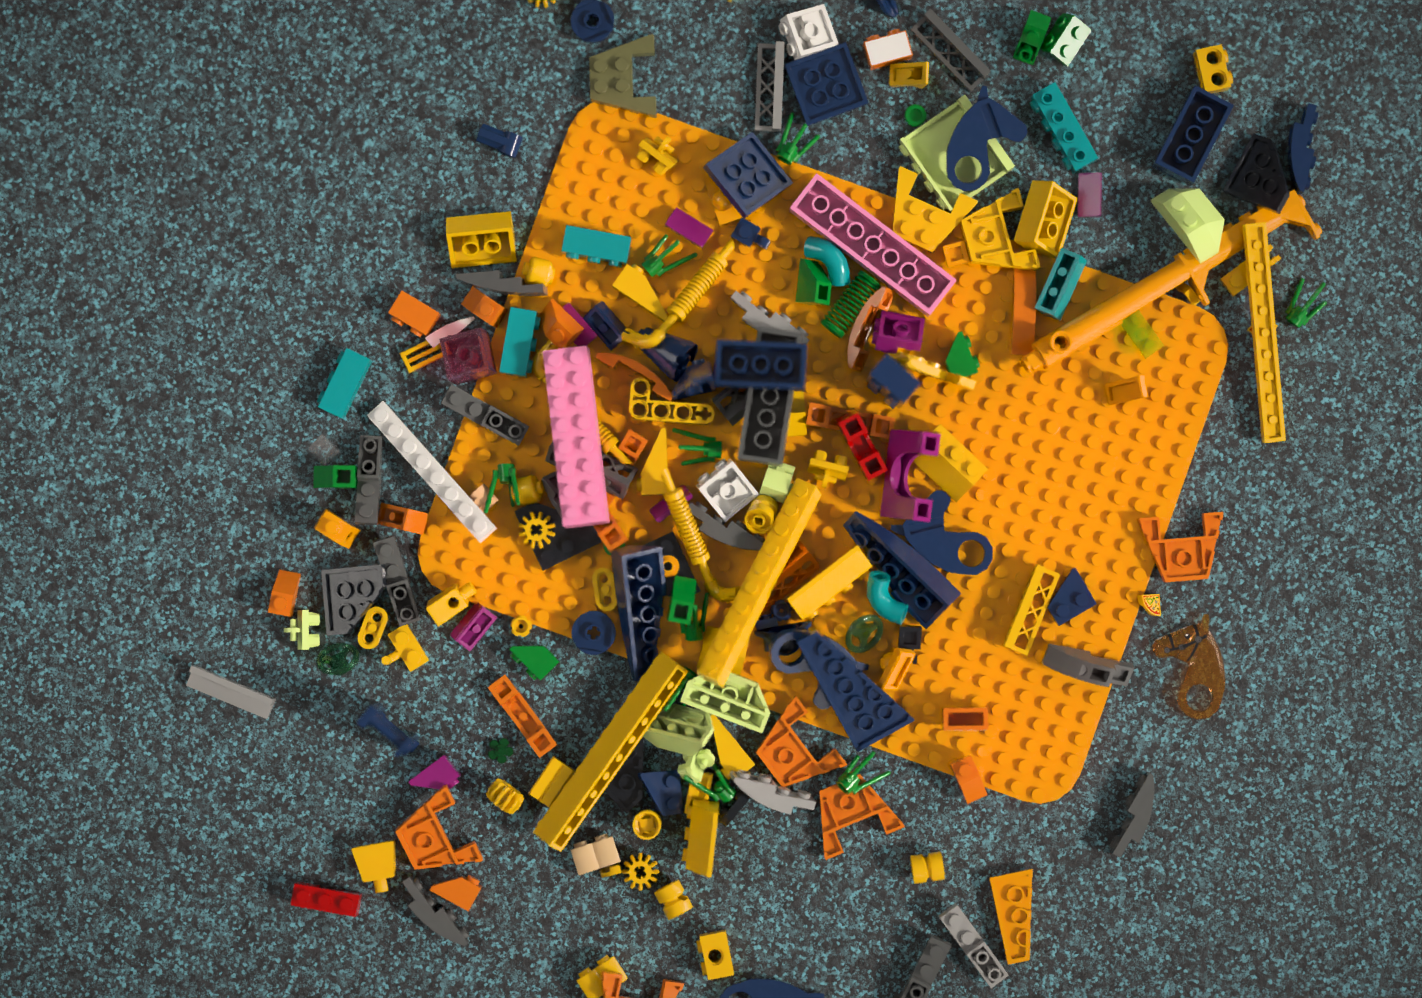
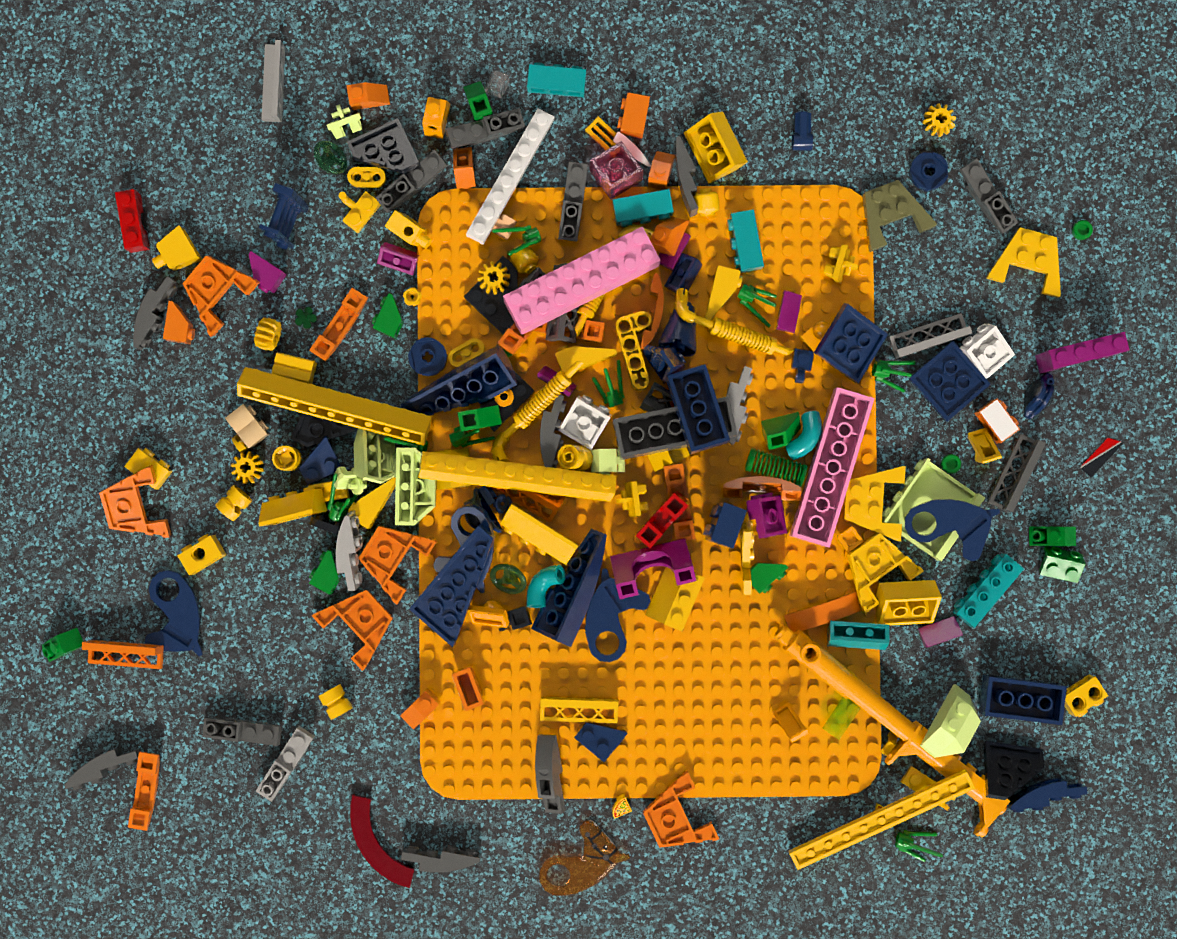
camera: 70 degrees right, 0 degrees up
green plant [836,751,890,795] -> none
light orange wing [989,868,1033,965] -> none
none -> green slope [309,549,342,595]
none -> dark red tile [350,794,415,888]

